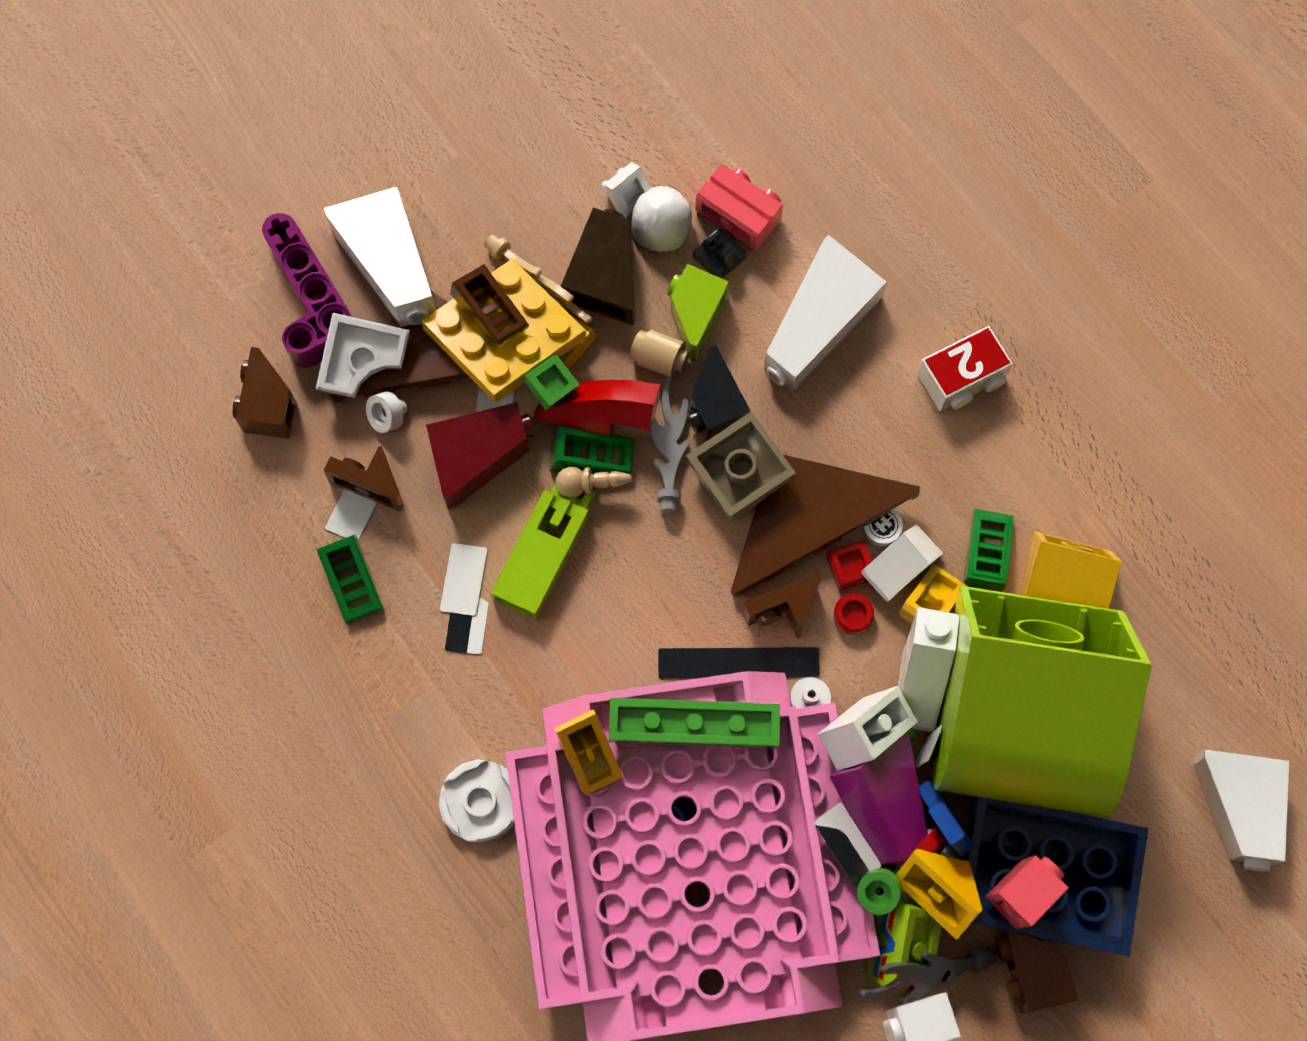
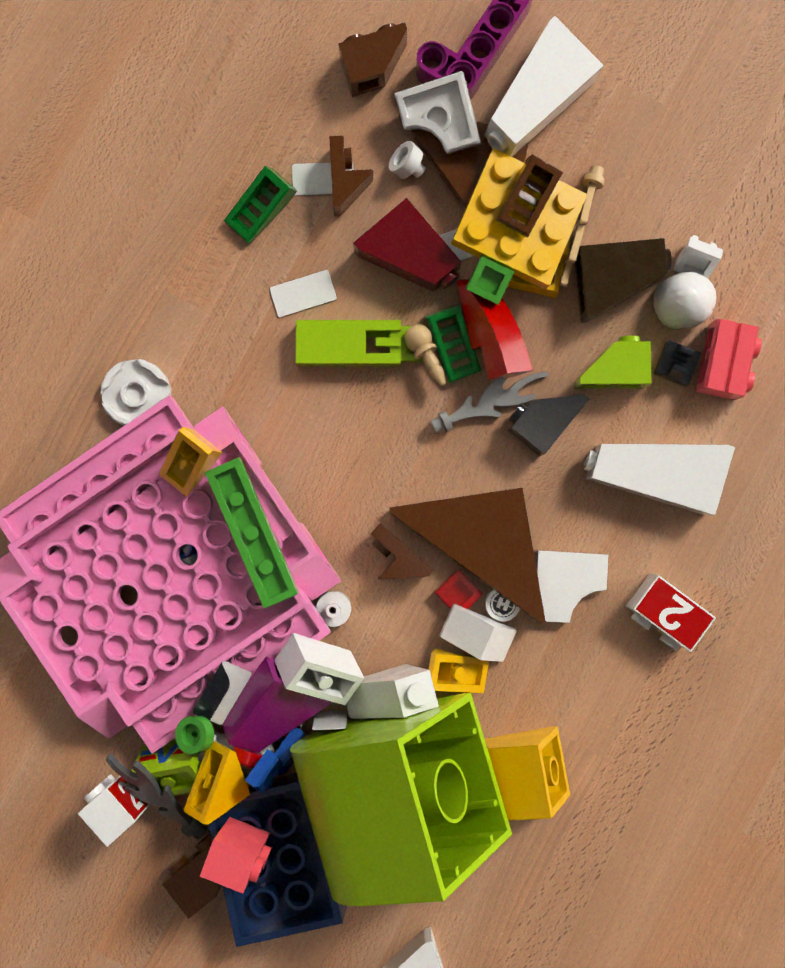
camera: 70 degrees right, 15 degrees up
sticker [445,596,489,654] -> none
tan brick [630,330,690,378] -> none
black sticker [658,647,820,678] -> none
dark tan slope [686,412,796,521] -> none
red tile [833,593,874,635] -> none
green slope [963,509,1014,592] -> none
none -> white tile [533,550,608,623]

